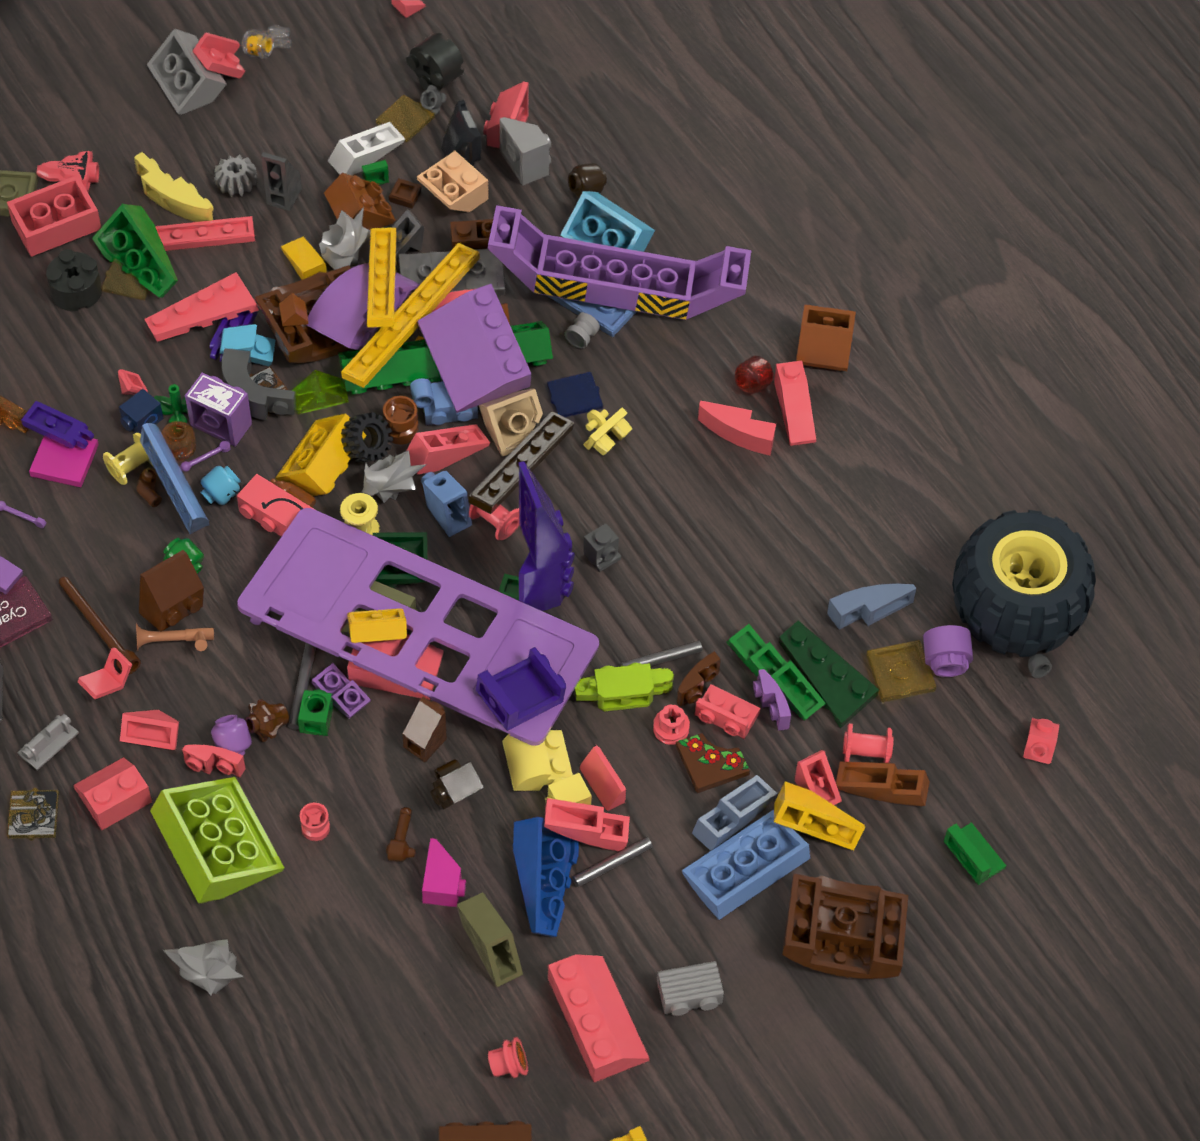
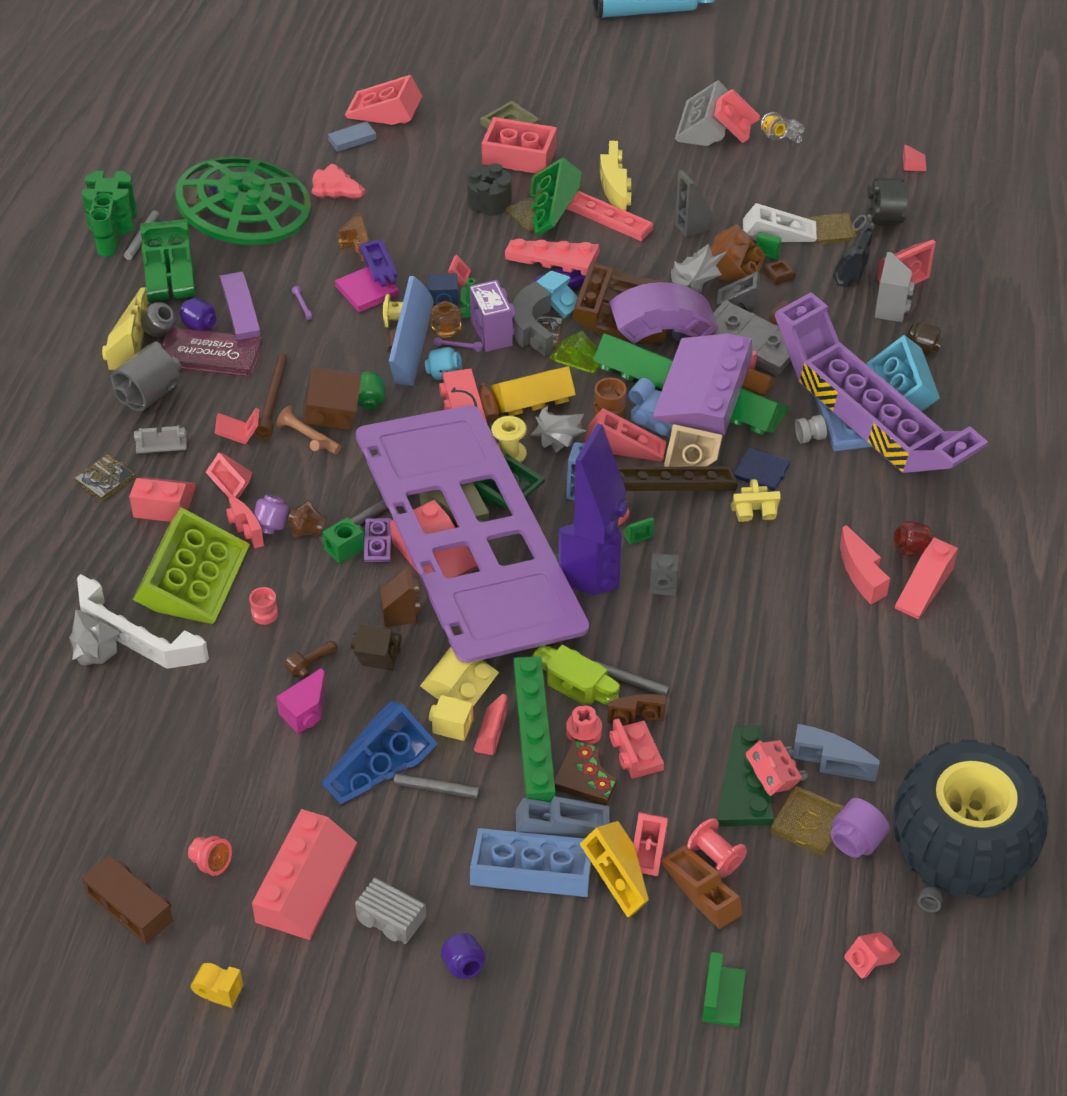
camera: 45 degrees right, 10 degrees down
coral rock [36,151,99,192] -> none
light grey gear [214,154,257,197] -> none
dark orange slope [279,293,309,326] -> none
yellow slope [281,237,327,280] -> none
yellow tile [341,243,480,388] -> none
black tyre [341,412,393,463] -> none
yellow slope [347,608,407,643] -> none
yellow tile [367,228,397,327] -> none
light nougat slope [417,151,488,212] -> none
olive slope [457,892,523,987] -> none
dark purple panel [476,647,566,731] -> none
coral slope [544,798,630,852] -> none
green slope [726,624,826,721] -> none
medium lavender slope [753,669,791,730] -> none
reddish brown slope [782,874,908,979] -> none
dark orange slope [796,304,856,371] -> none
none -> white slope [77,574,209,669]
none -> dark purple head [441,933,486,979]
none -> green brick [514,656,555,803]
none -> coral piece [746,740,807,796]

